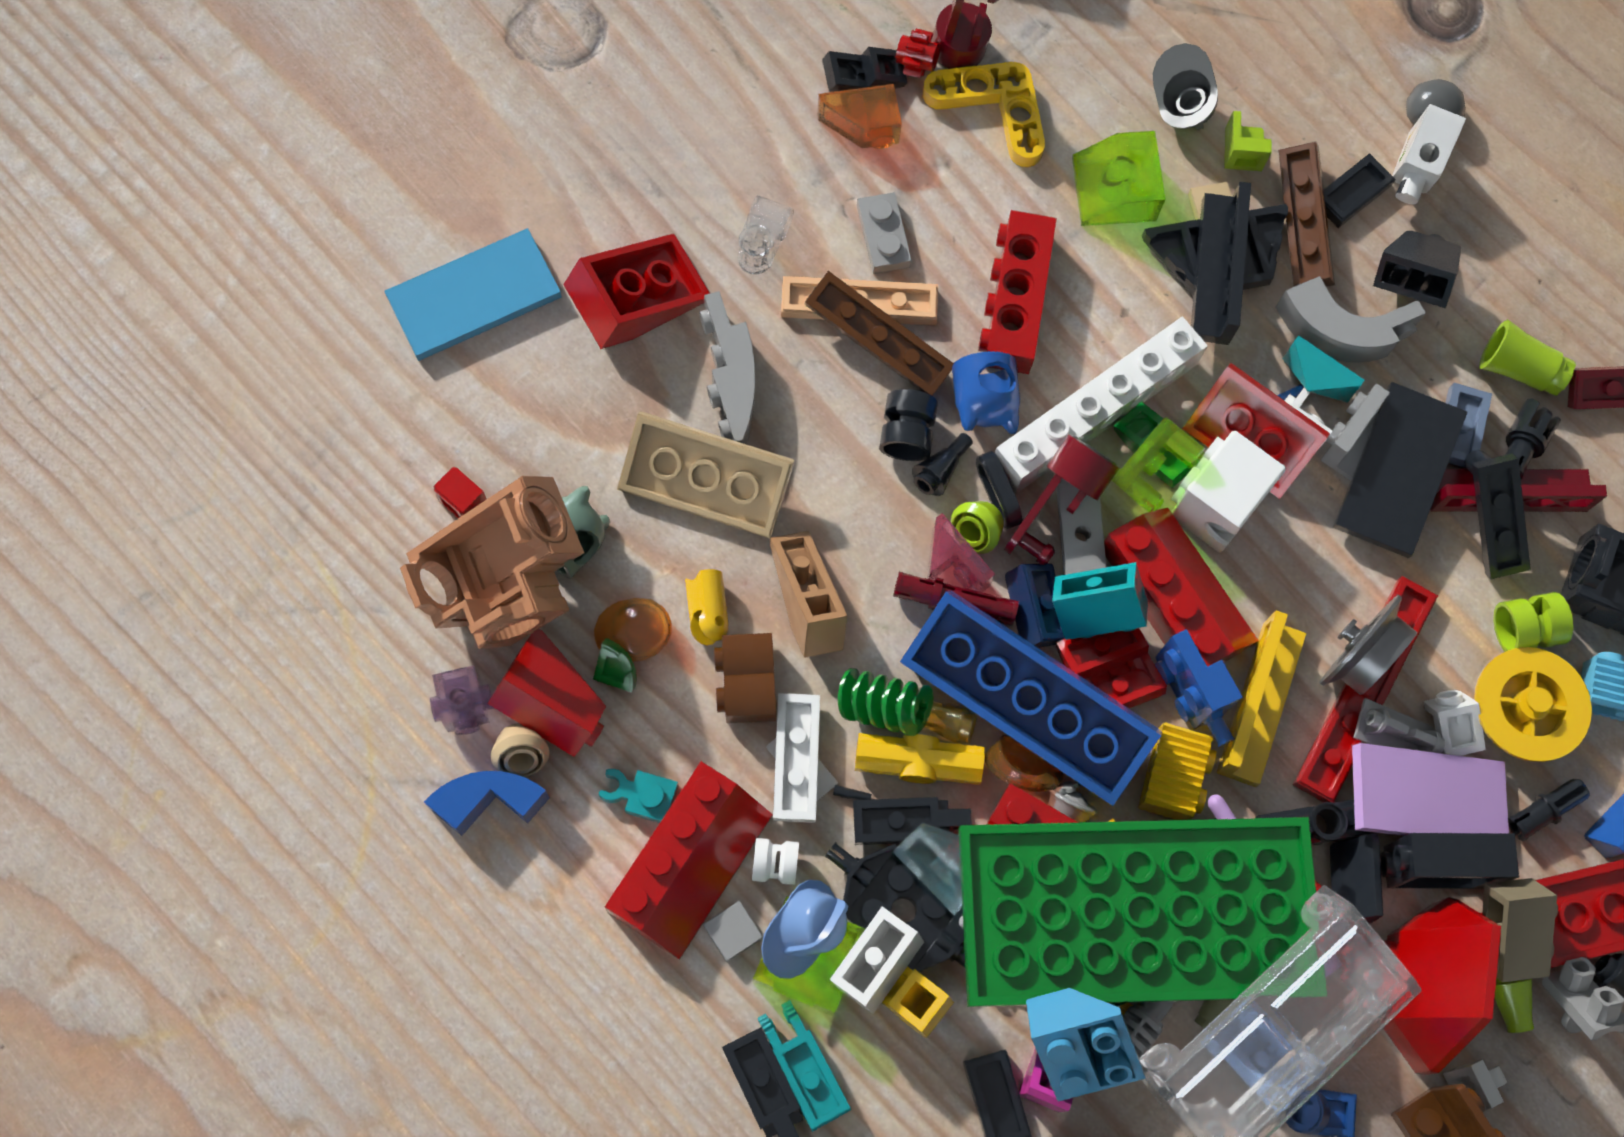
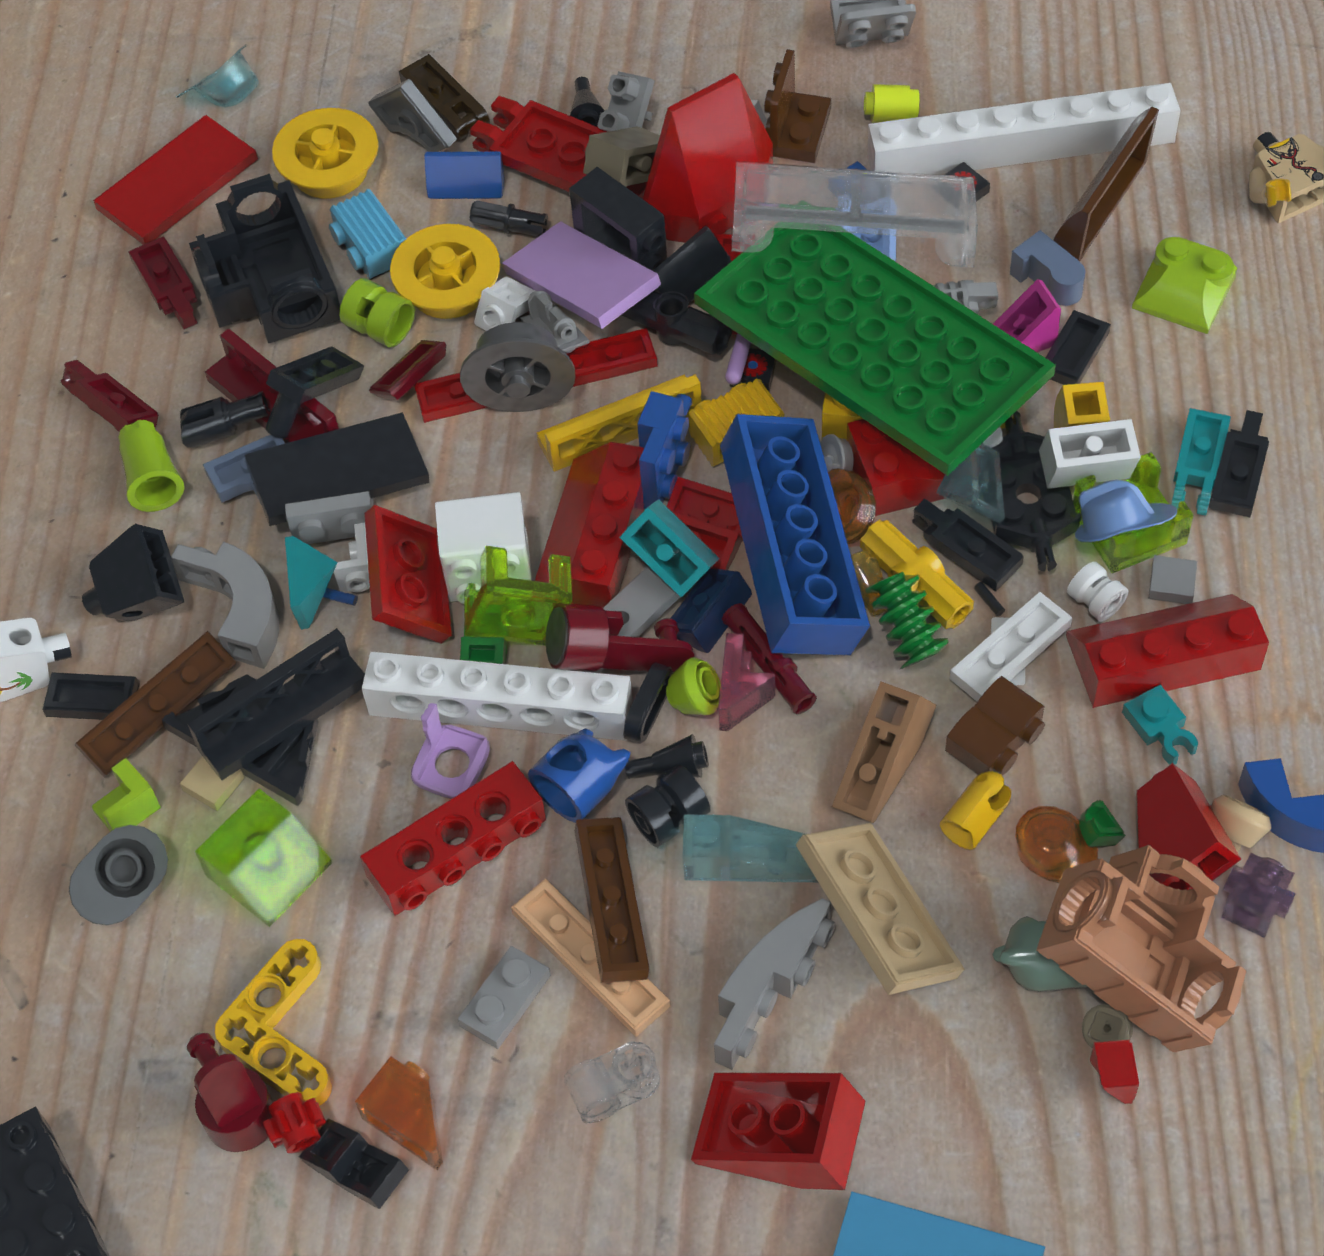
camera: 125 degrees left, 15 degrees down
dark azure slope [1026,988,1146,1102] -> none
none -> dark red tile [369,340,447,400]
none -> lavender piece [411,703,490,799]
none -> clear light blue slope [683,814,819,883]

